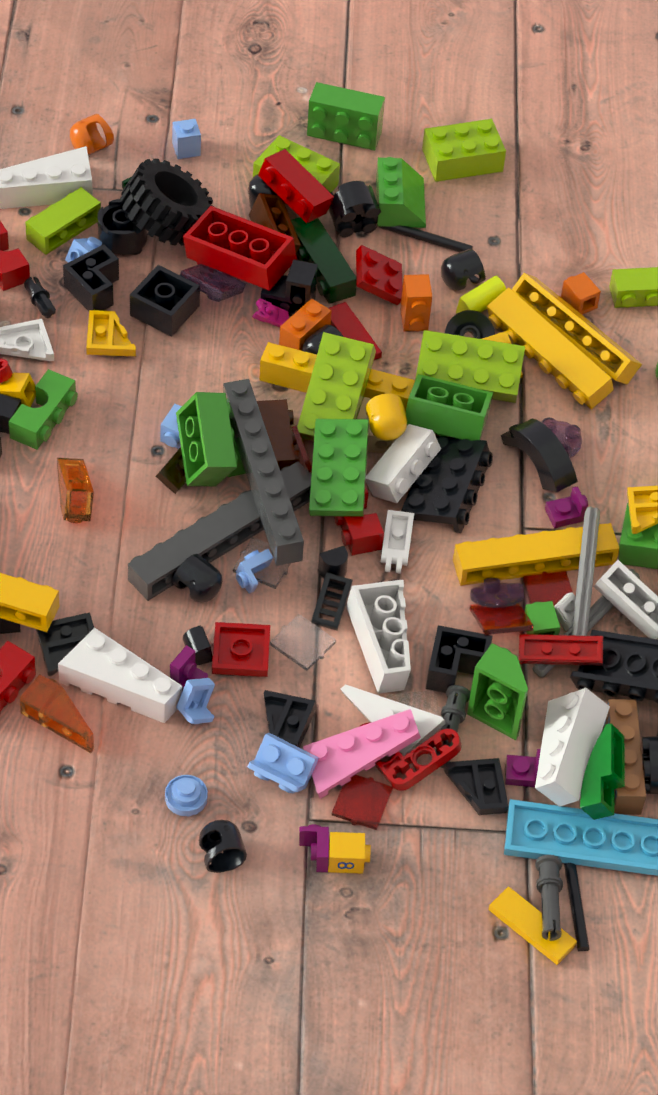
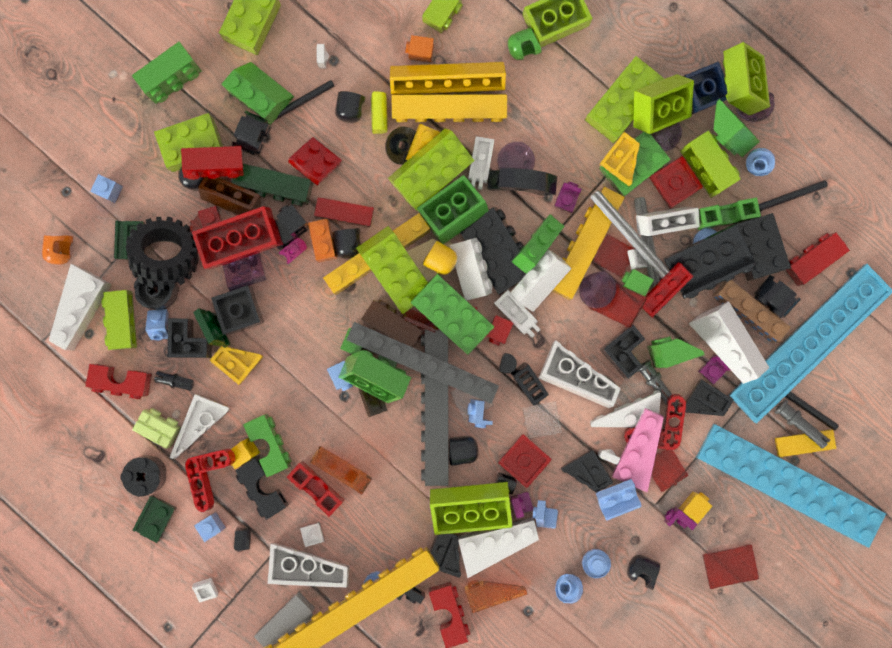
camera: 50 degrees left, 35 degrees up
orange brick [400,274,432,331] -> none
green slope [580,723,625,820] -> none
none -> dark green plate [193,308,231,348]
none -> red arch [286,461,345,517]
none -> white tile [317,44,329,69]
none -> lime brick [430,482,513,535]
none -> white hinge [468,136,494,190]
none -> white brick [511,249,571,312]
none -> bright green arch [512,214,565,274]
none -> light blue plate [555,574,583,604]
none -> white tile [597,449,620,465]
none -> medium azure plate [696,424,886,548]
none -> clear red piece [702,544,759,589]

